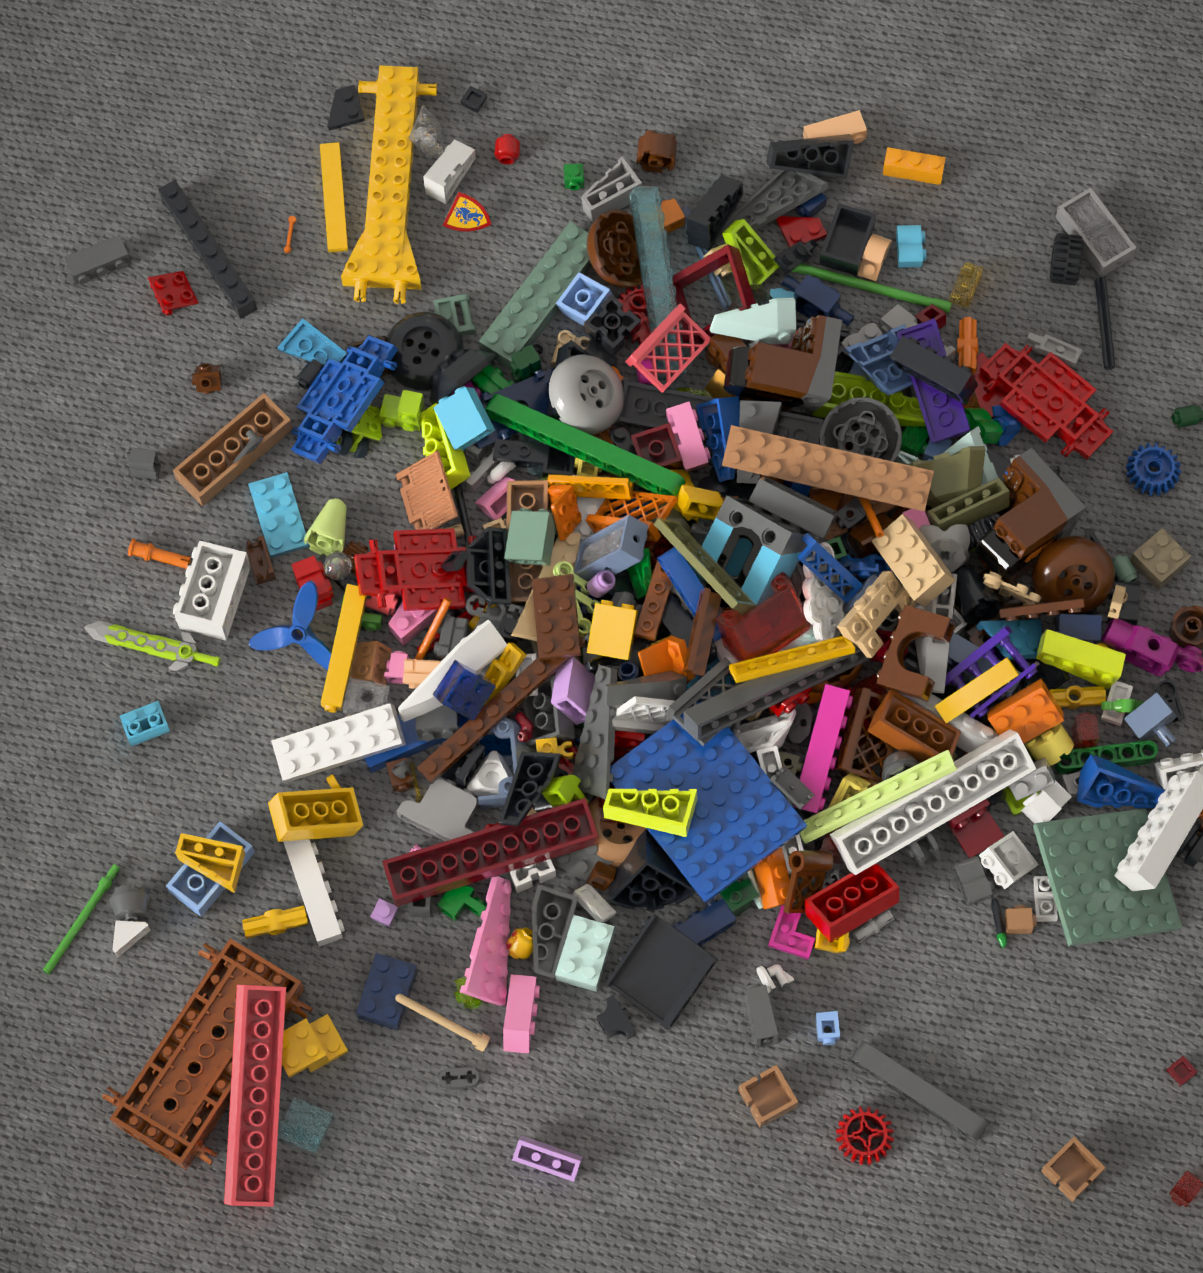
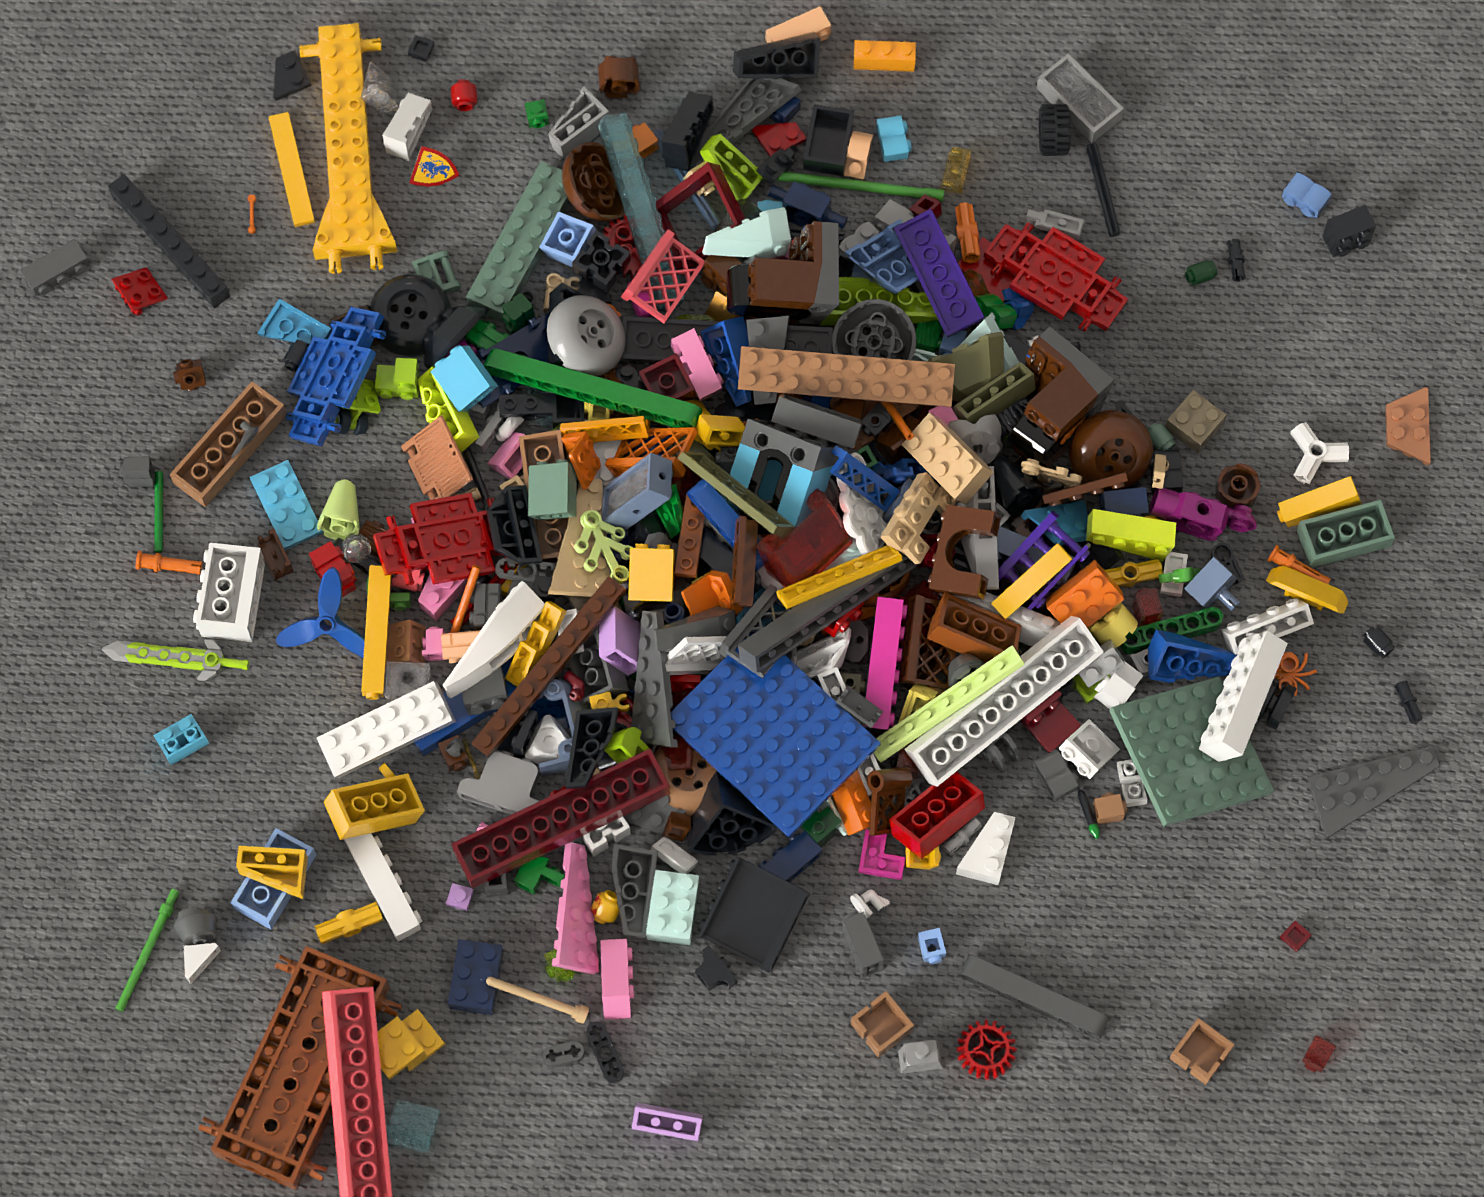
camera: 10 degrees left, 0 degrees up
clear blue brick [432,660,496,721] -> none
black plate [441,550,469,572] -> none
reddish brown plate [532,574,581,661] -> none
lavender brick [587,570,615,598] -> none
neon yellow wedge [603,789,698,837] -> none
black brick [890,336,978,405] -> none
blue gear [1125,442,1181,496] -> none
none -> green bar [154,471,163,553]
none -> black beam [586,1022,624,1084]
none -> light grey torso [898,1040,943,1074]
none -> white wedge [956,812,1016,885]

